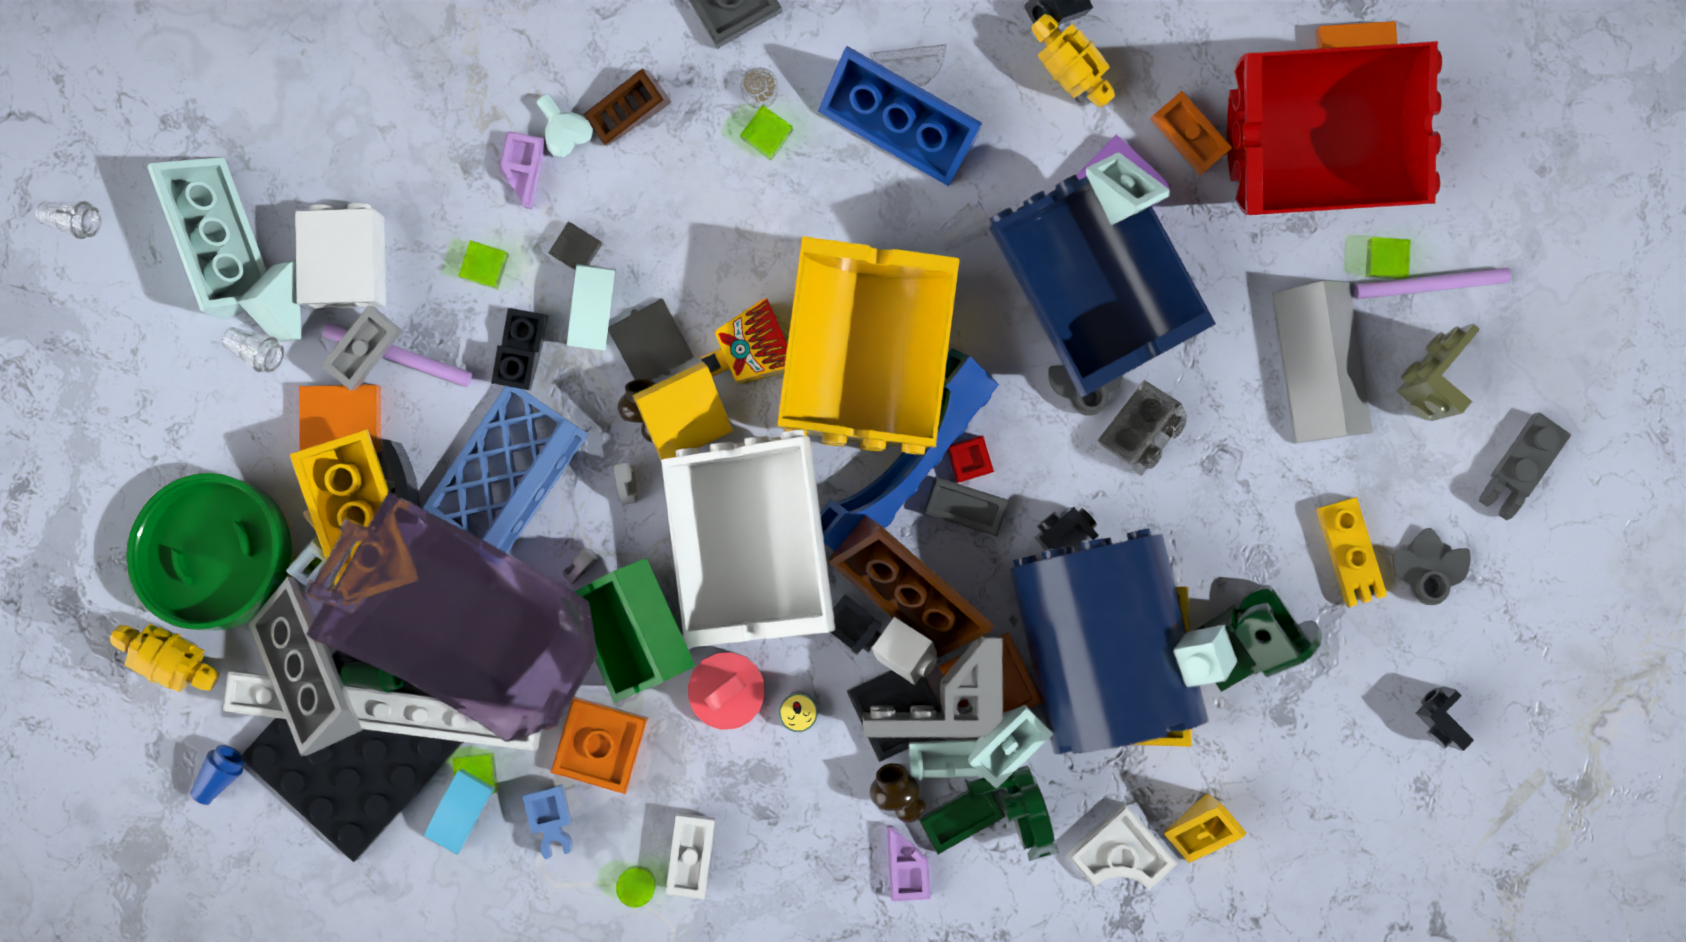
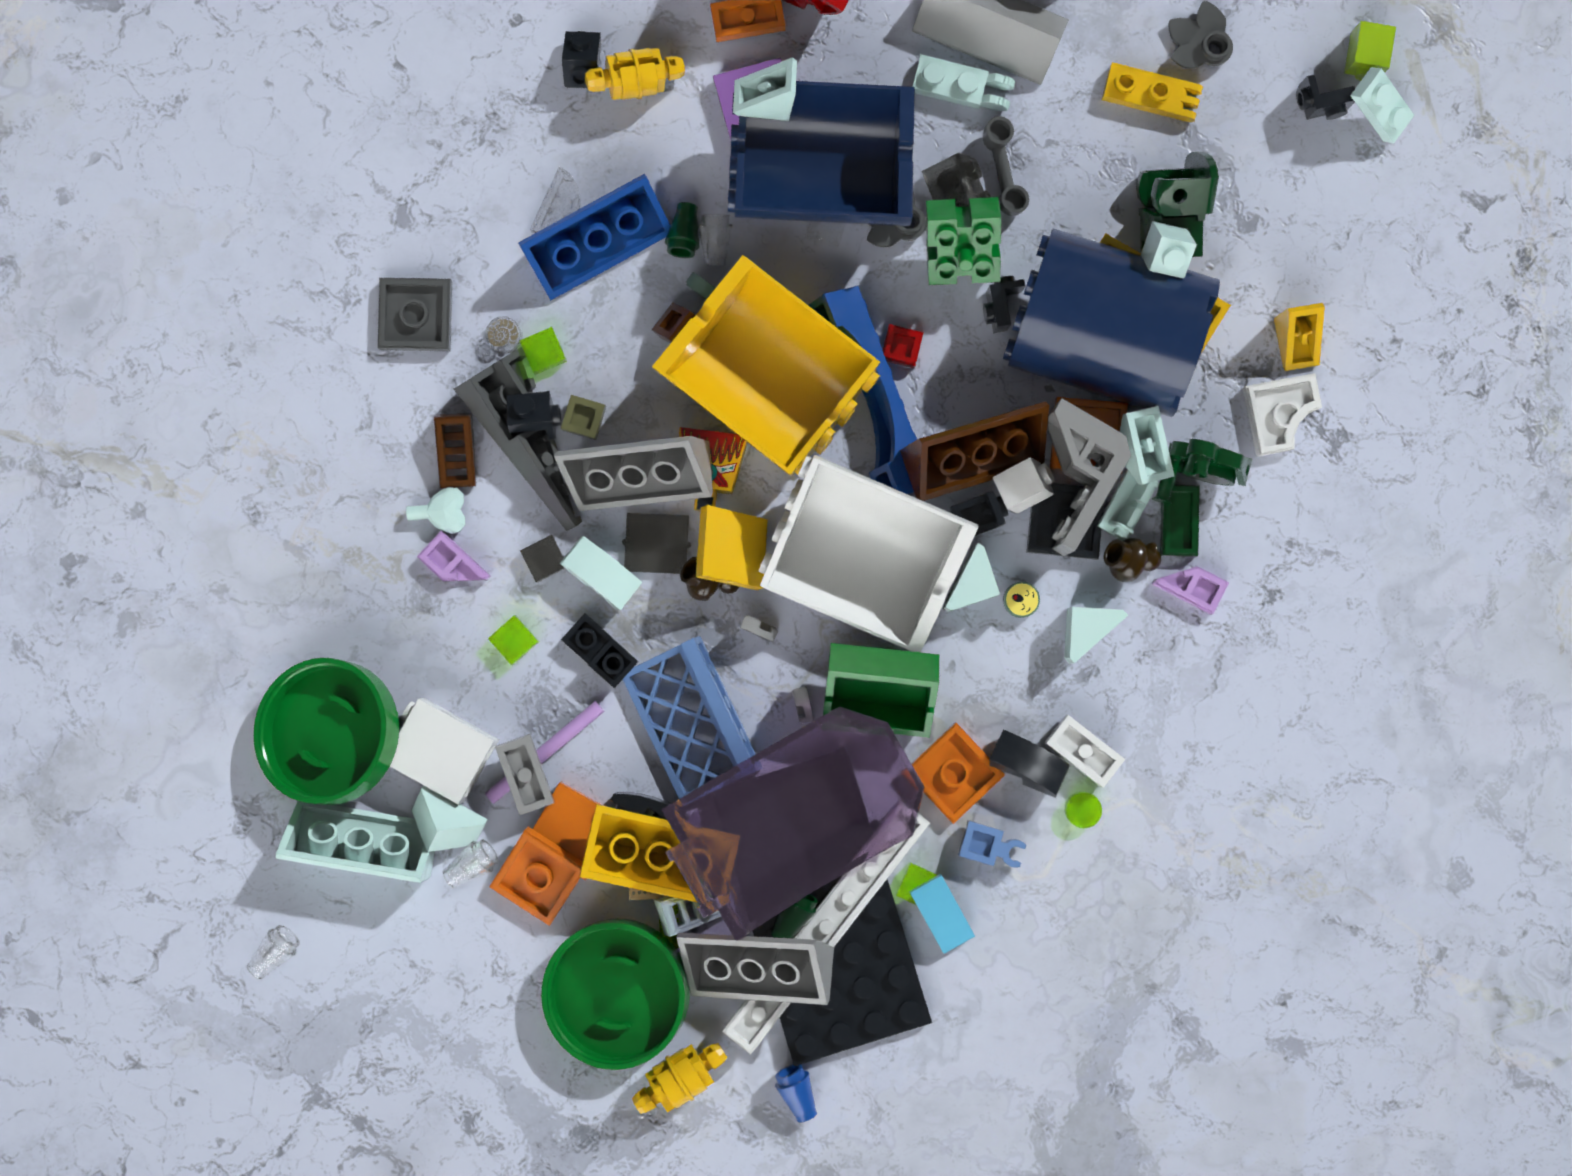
camera: 60 degrees left, 0 degrees up
coral tile [688,652,765,730] -> none
dark grey tile [923,477,1009,537] -> none
none -> green brick [254,658,399,805]
none -> dark grey wedge [454,347,582,531]
none -> orange tile [489,826,583,926]
none -> black bracket [507,391,562,440]
none -> light grey slope [554,436,713,511]
none -> olive plate [561,395,606,440]
none -> reddish brown plate [652,302,695,343]
none -> dark green cone [664,202,700,258]
none -> sand green tile [686,272,715,299]
none -> light aqua hinge [912,54,1015,112]
none -> green brick [926,197,1001,285]
none -> light aqua slope [942,543,1000,612]
none -> dark grey bar [982,116,1029,216]
none -> black slope [989,729,1070,798]
none -> light aqua slope [1064,607,1128,664]
none -> lime brick [1344,21,1396,81]
none -> light aqua plate [1350,67,1414,143]

